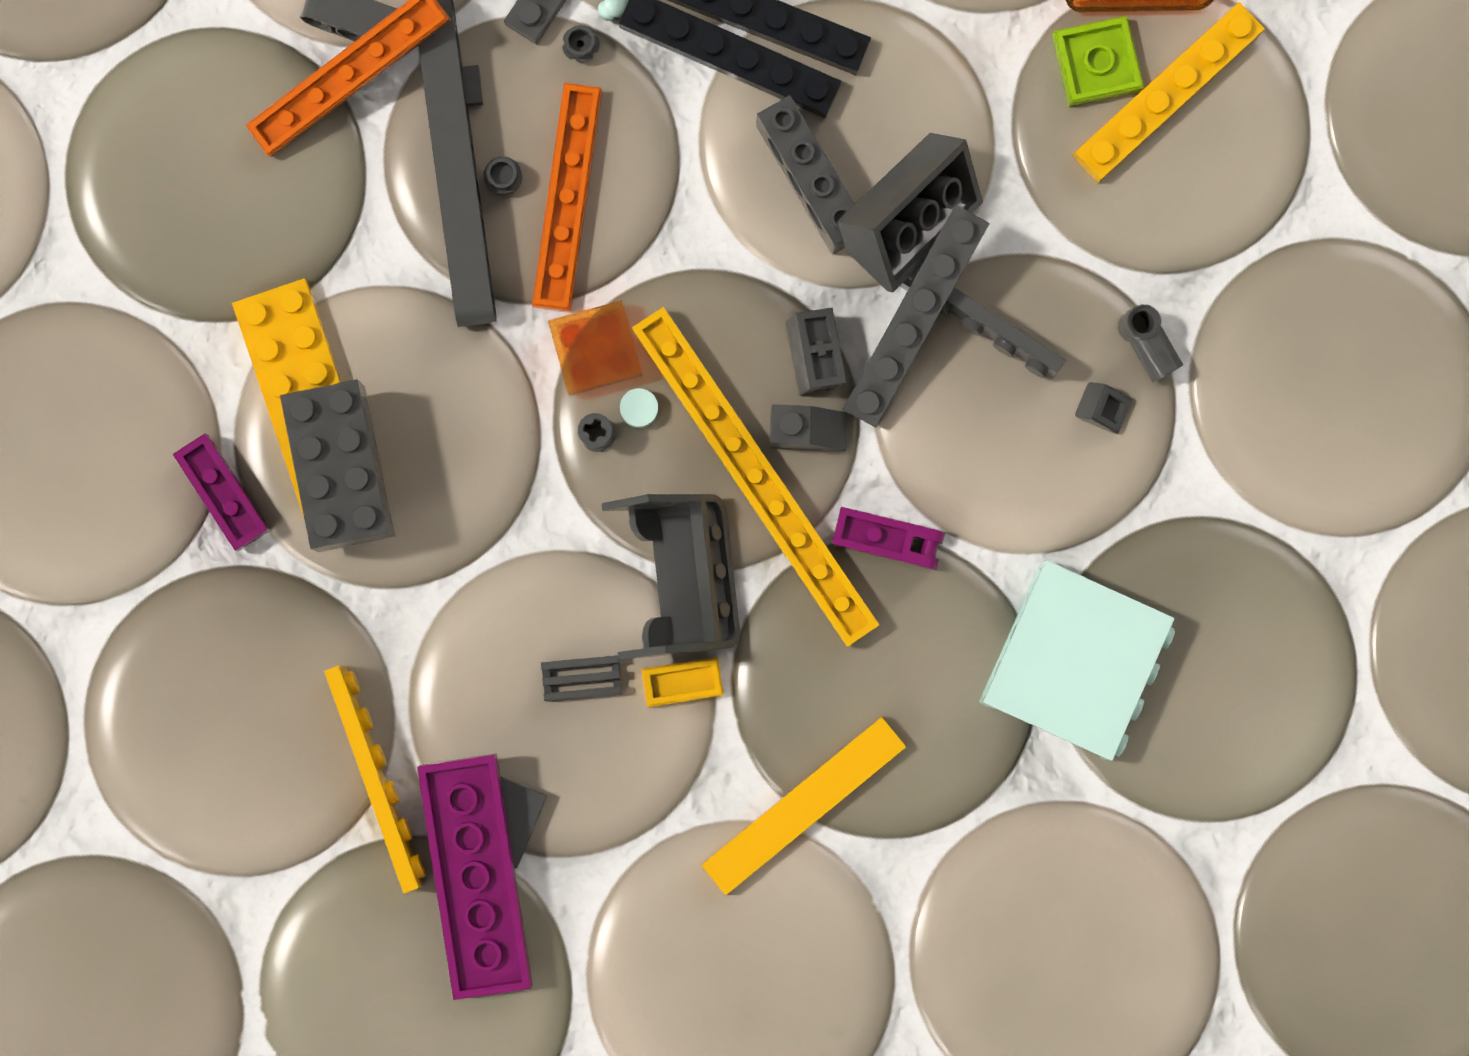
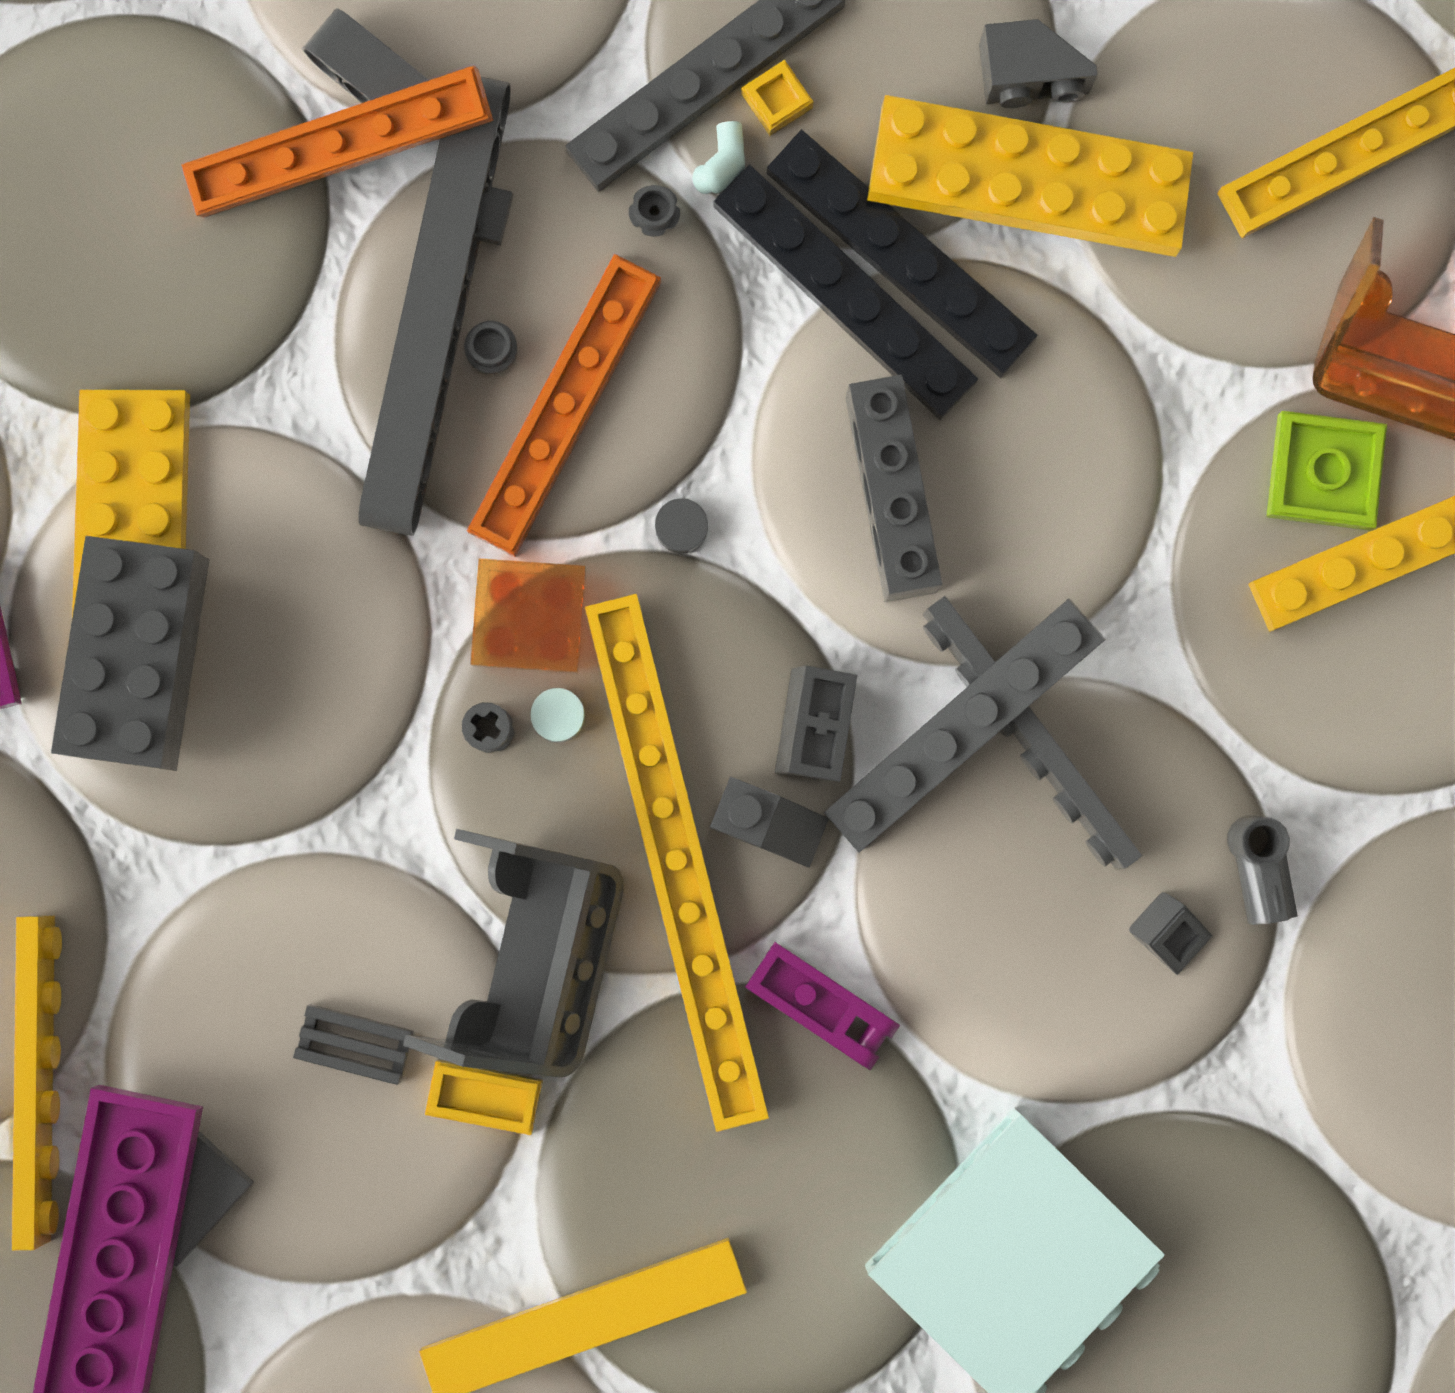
camera: 25 degrees right, 0 degrees up
dark grey slope [837,133,983,292] -> none
none -> dark grey tile [655,498,708,554]

